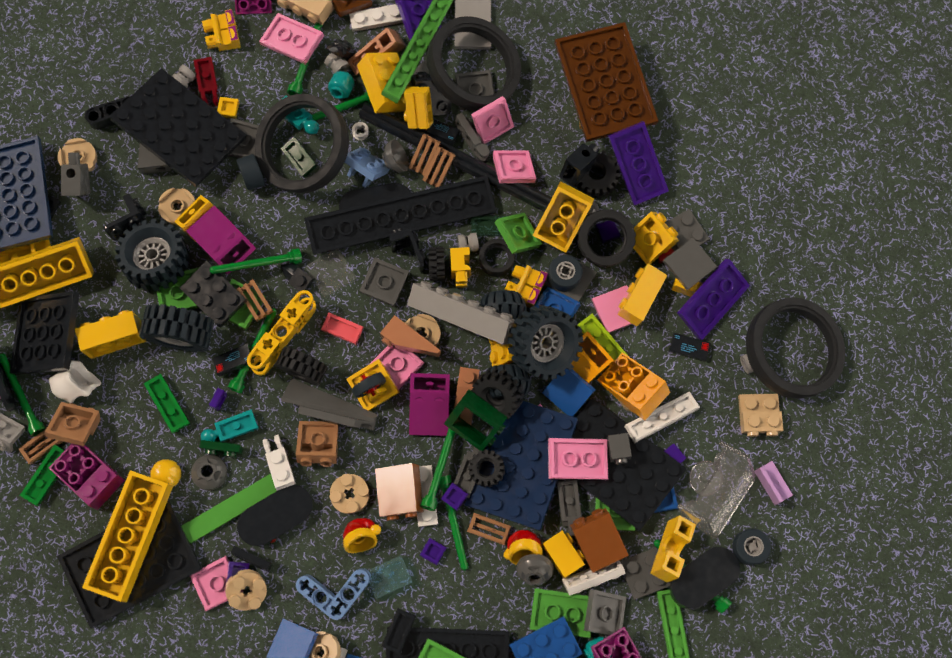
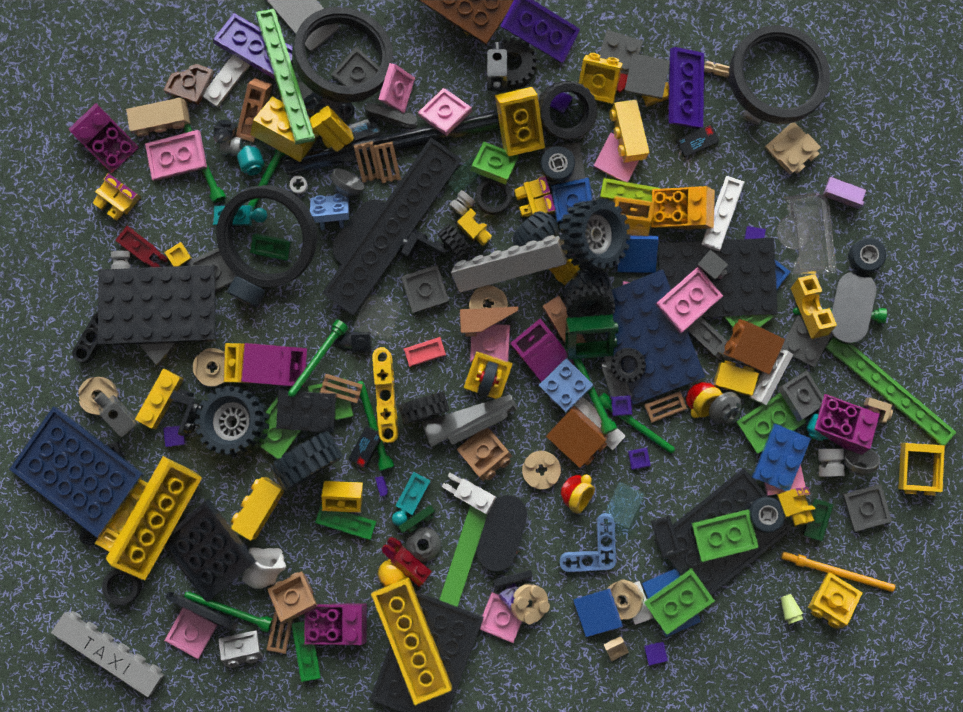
camera: 30 degrees left, 10 degrees up
none -> yellow brick [135,369,184,429]
none -> dark purple tile [163,426,186,447]
none -> yellow brick [322,481,363,513]
none -> dark red hinge [381,537,432,586]
none -> medium blue plate [539,358,594,413]
none -> tan axle [704,61,729,78]

